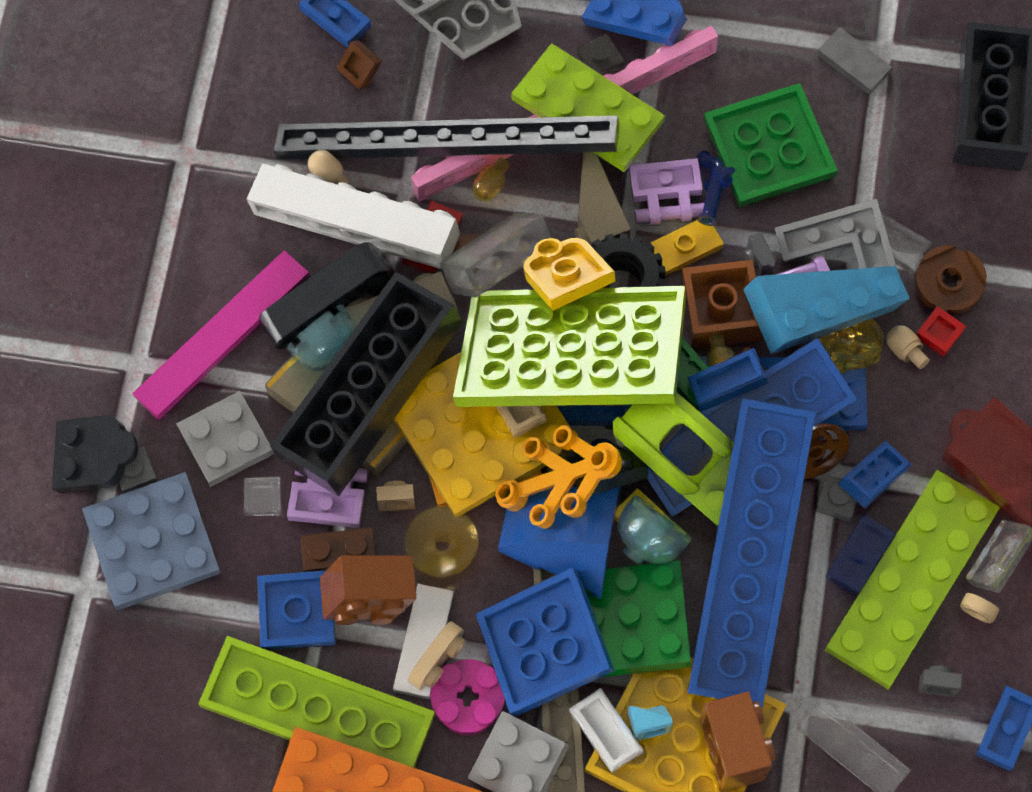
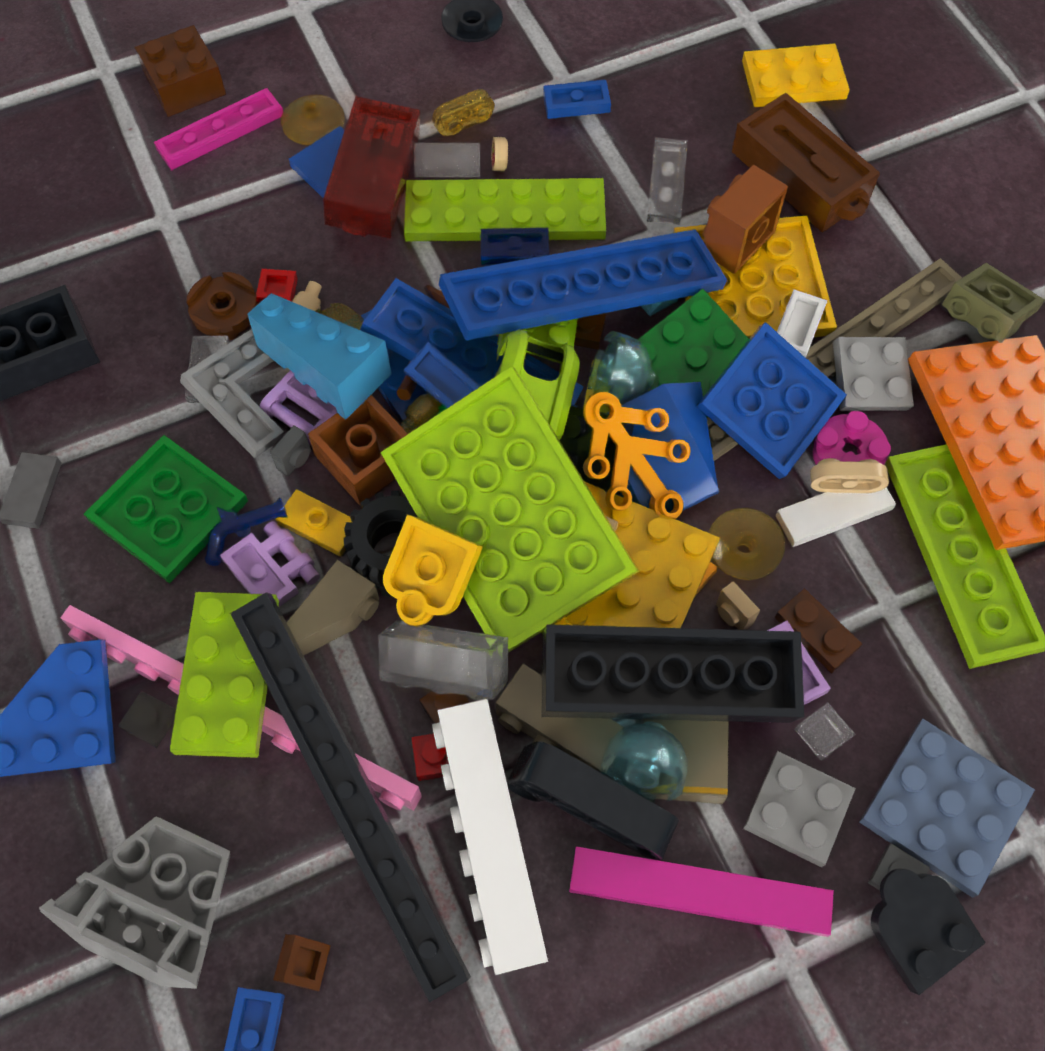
camera: 125 degrees left, 5 degrees down
blue plate [257,570,336,650] -> none
tan cylinder [308,150,349,185] -> none
dark orange brick [320,555,417,625] -> none
clear yellow cylinder [472,158,510,201] -> none
medium azure slope [628,705,673,741] -> none
blue plate [838,440,912,508] -> none
dark grey plate [918,666,962,697] -> none

